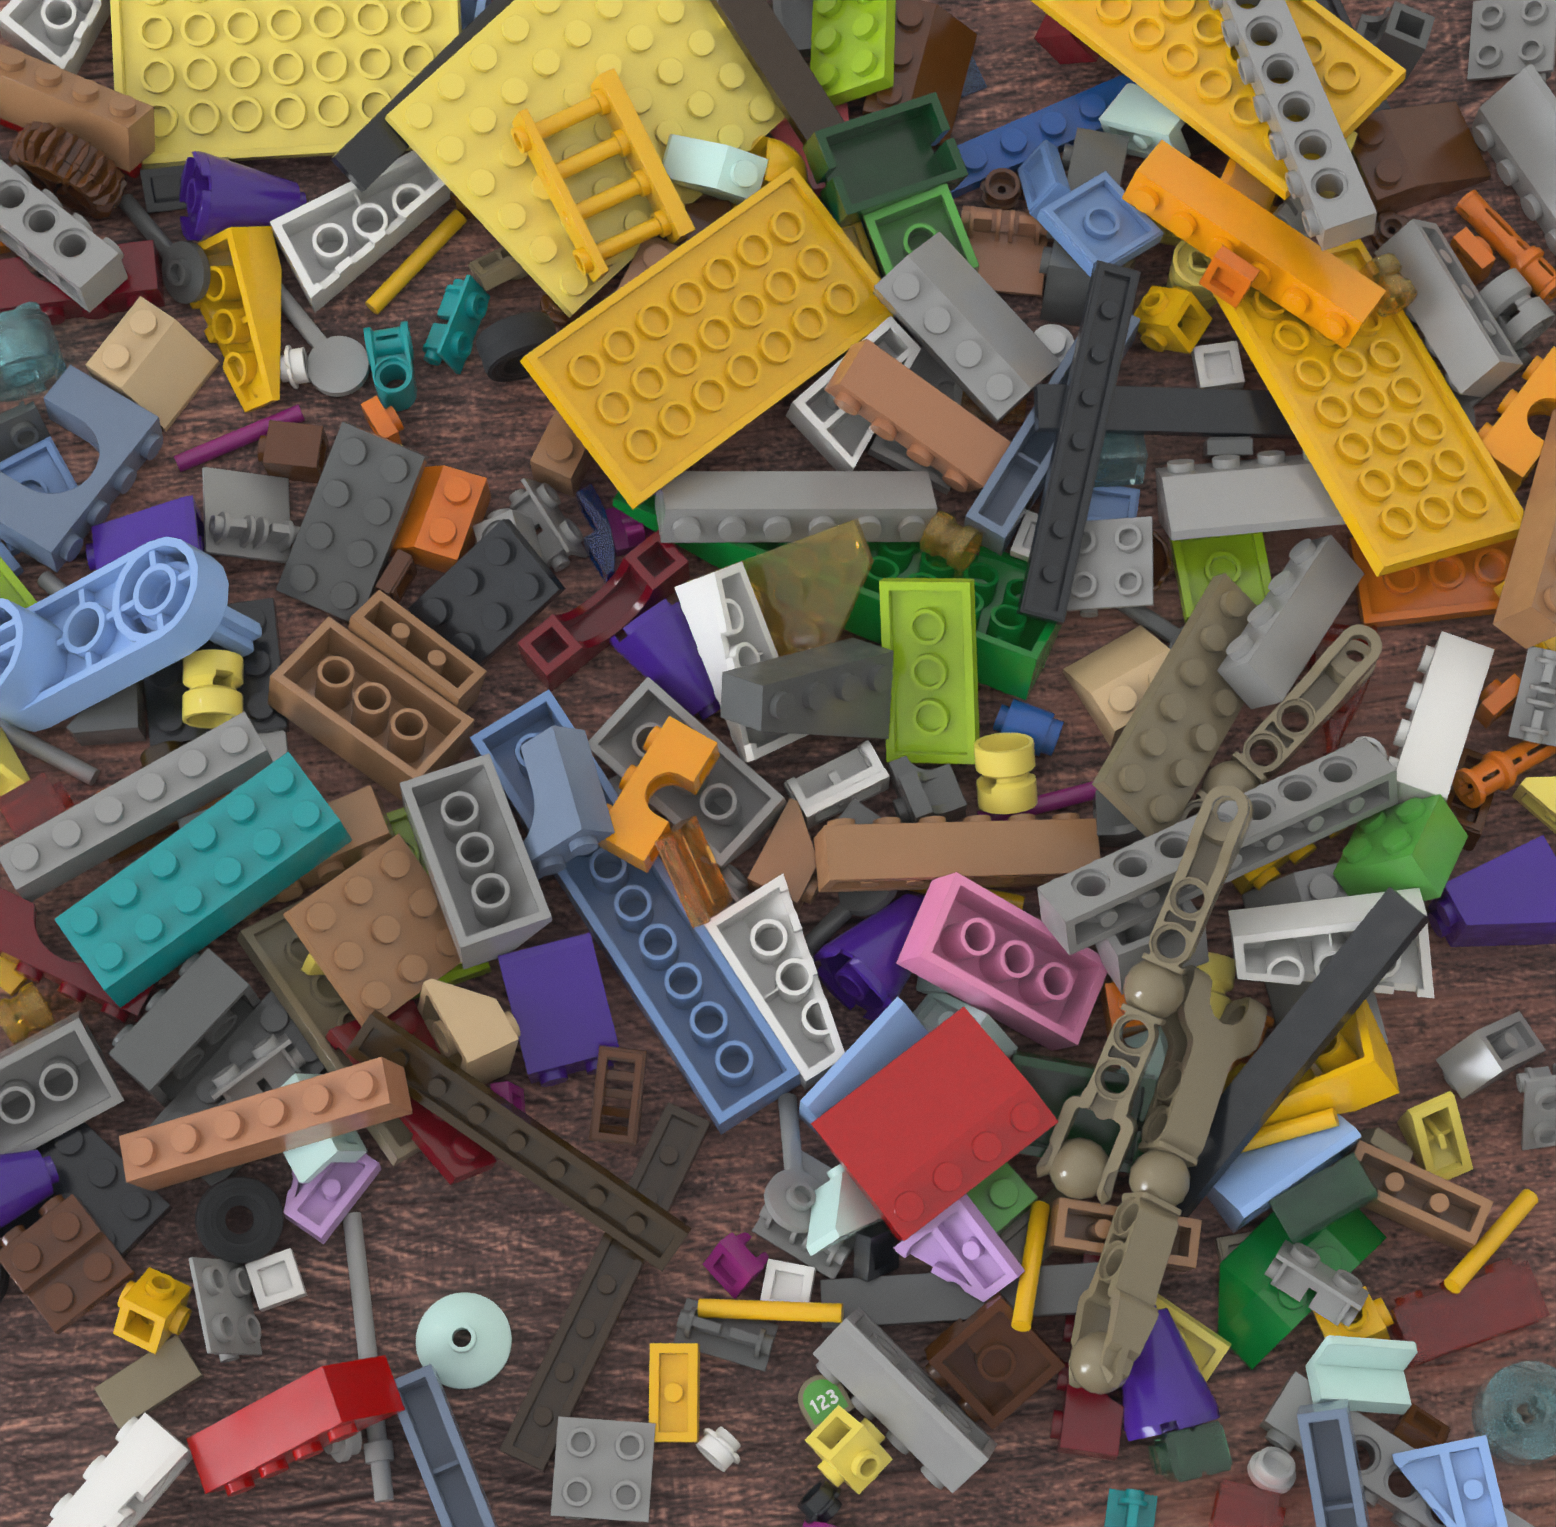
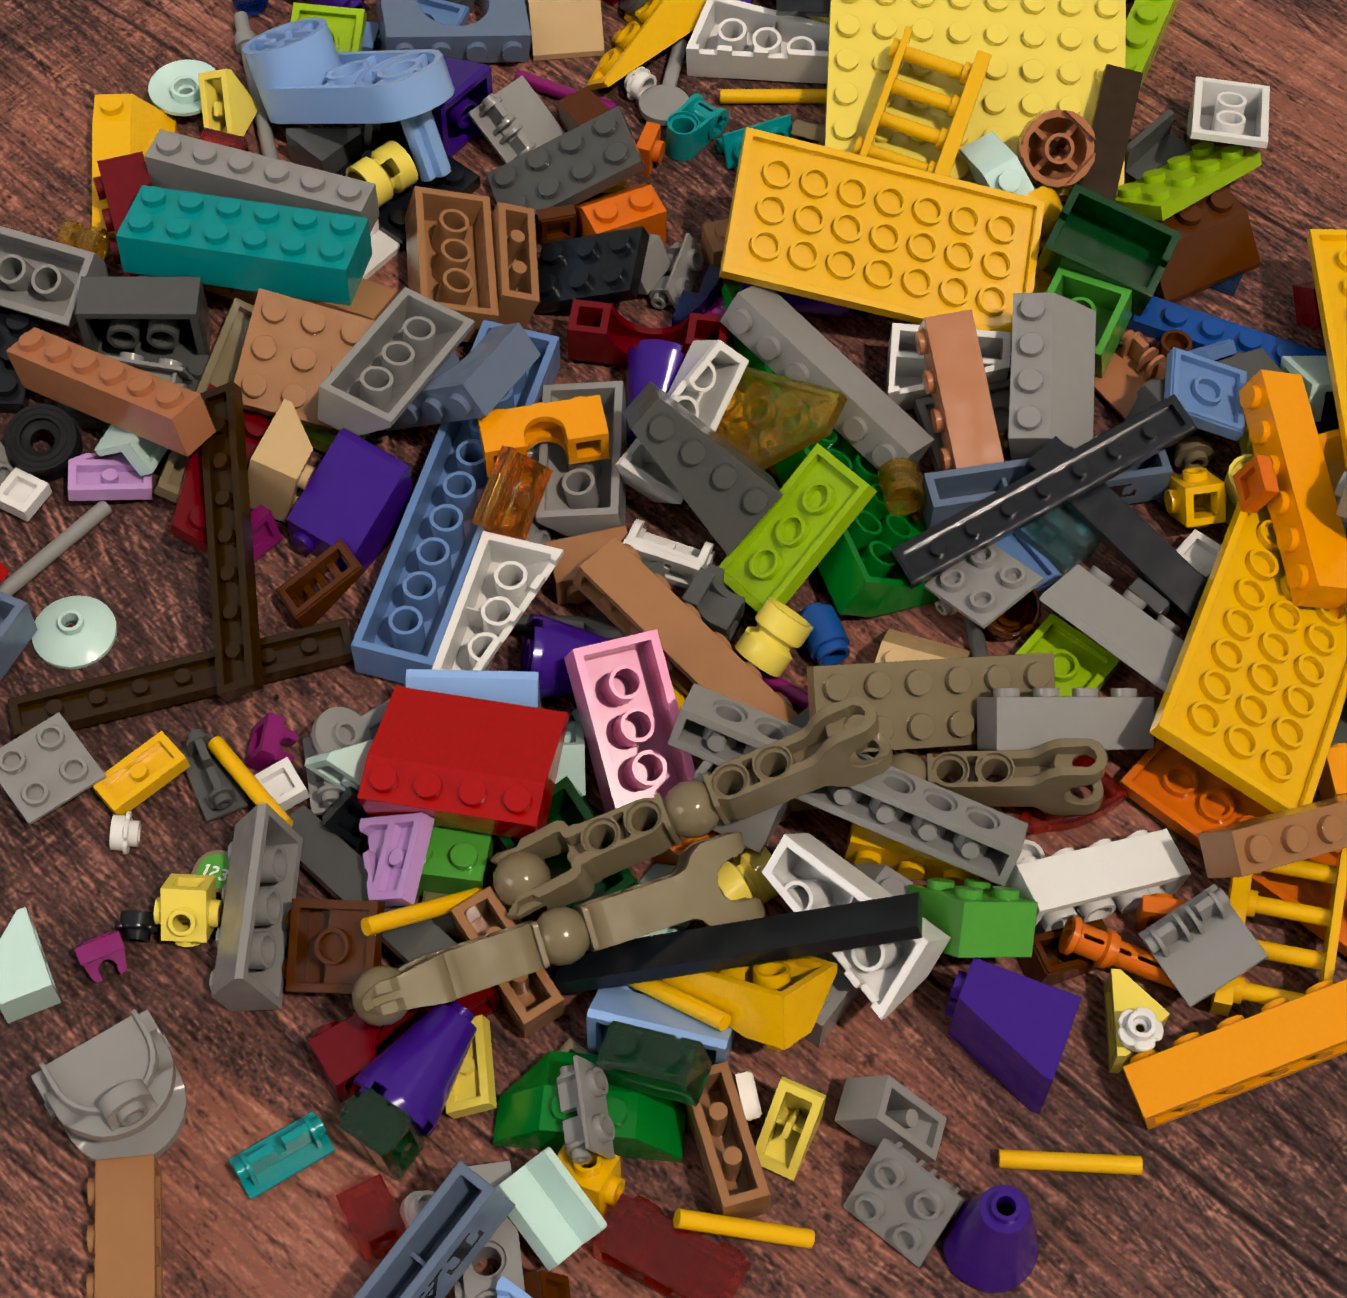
camera: 45 degrees right, 15 degrees down
none -> nougat cylinder [1017,109,1096,187]

